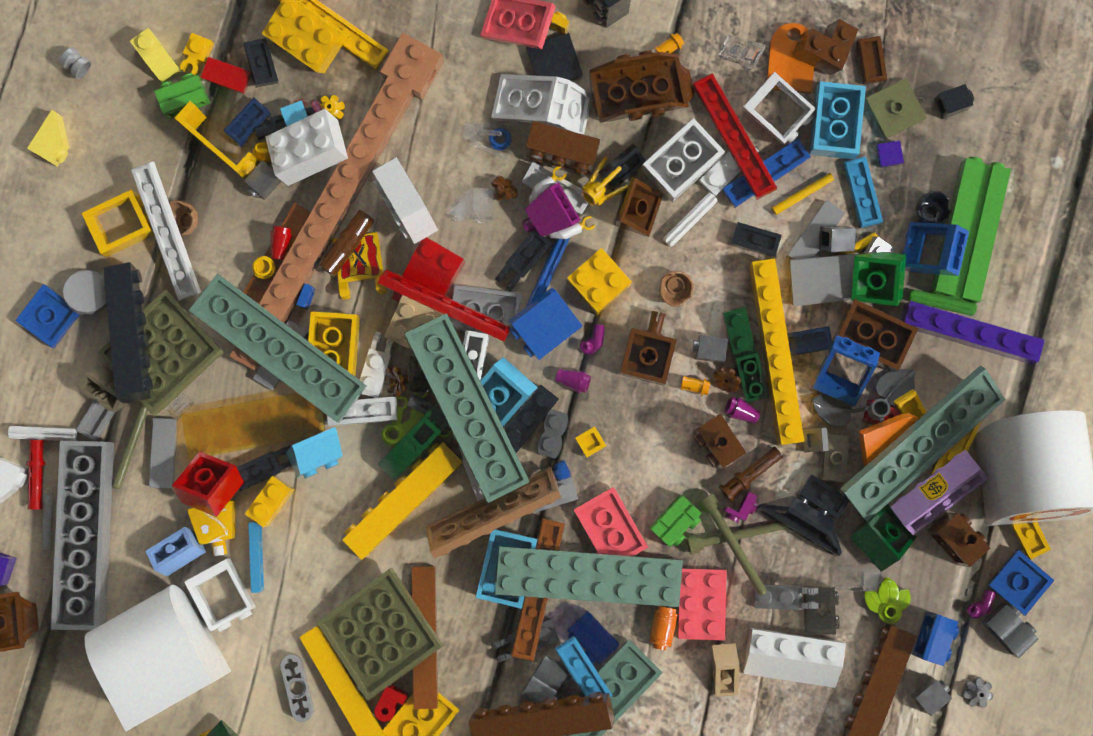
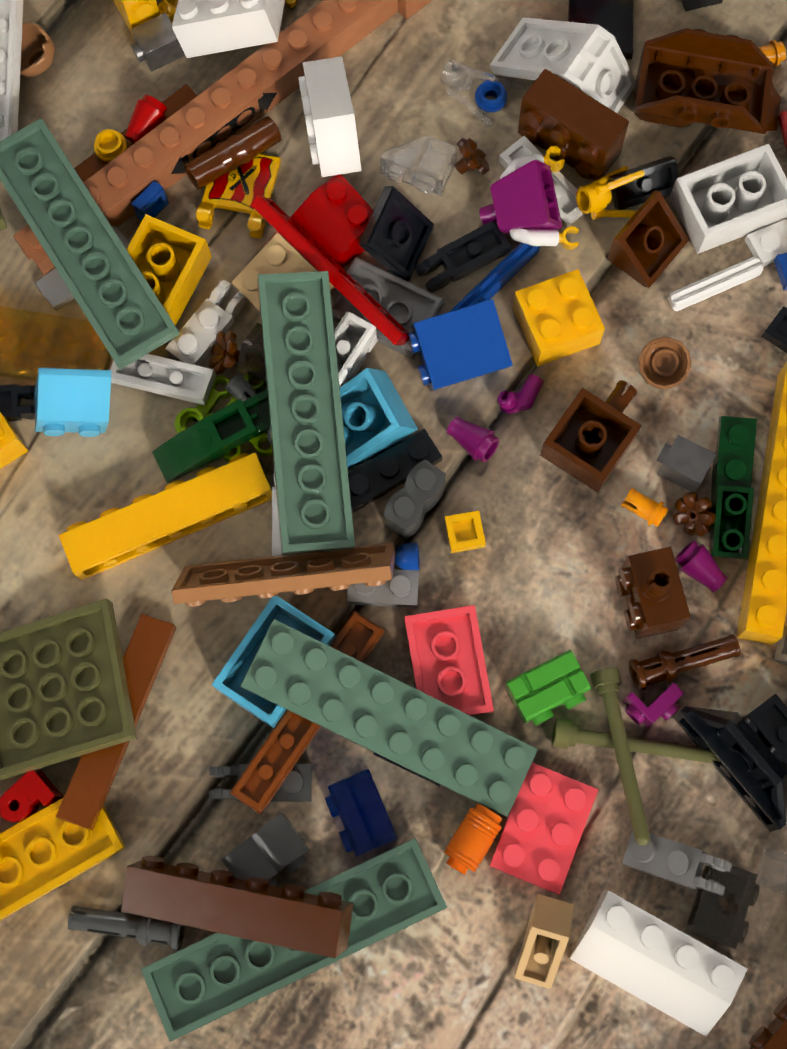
camera: 25 degrees right, 10 degrees down
dark azure tile [554,636,613,697] -> none
none -> black tile [358,186,434,281]

